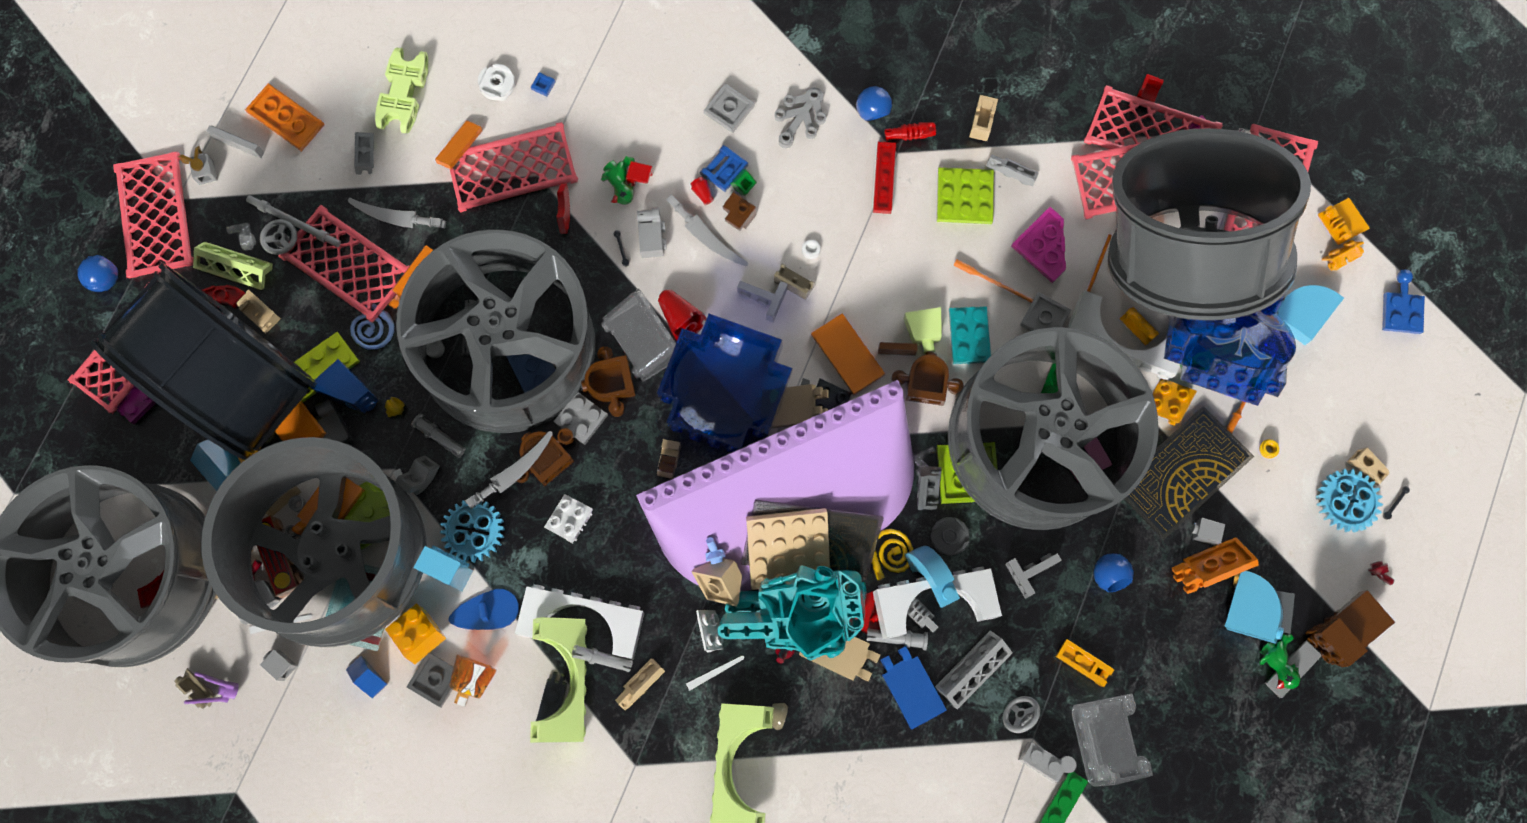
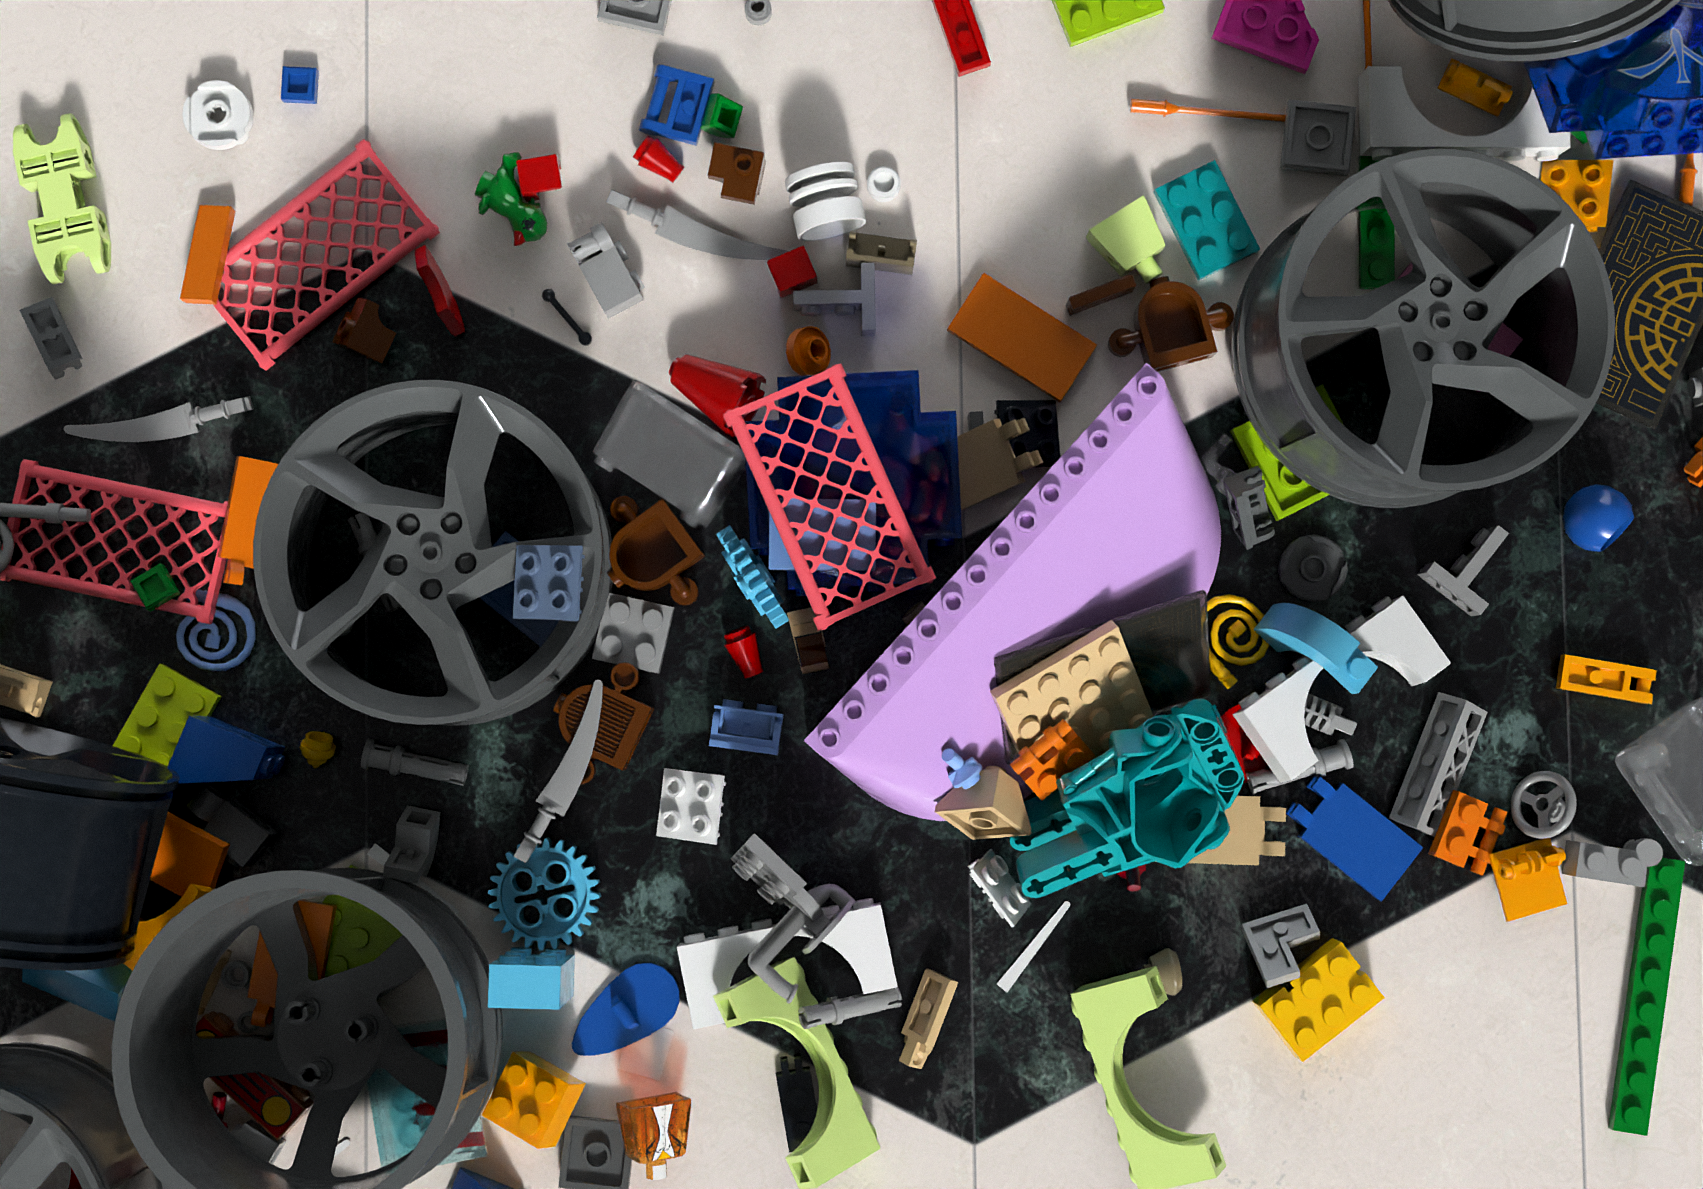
camera: 25 degrees left, 10 degrees up
none -> green tile [131,563,180,611]
none -> reddish brown brick [332,298,396,363]
none -> sand blue hinge [513,545,585,621]
none -> medium blue hinge [709,699,784,755]
none -> medium azure gear [716,525,789,629]
none -> coral door [723,363,936,630]
none -> red cone [724,625,763,678]
none -> light grey plate [730,833,856,1004]
none -> red panel [767,245,818,298]
none -> medium blue tile [768,498,876,572]
none -> white wheel [785,162,866,241]
none -> orange plate [786,326,831,377]
none -> orange plate [1009,719,1095,801]
none -> light grey plate [1242,904,1320,988]
none -> yellow piece [1252,938,1385,1062]
none -> orange plate [1428,790,1508,876]
none -> light orange hinge [1489,838,1568,922]

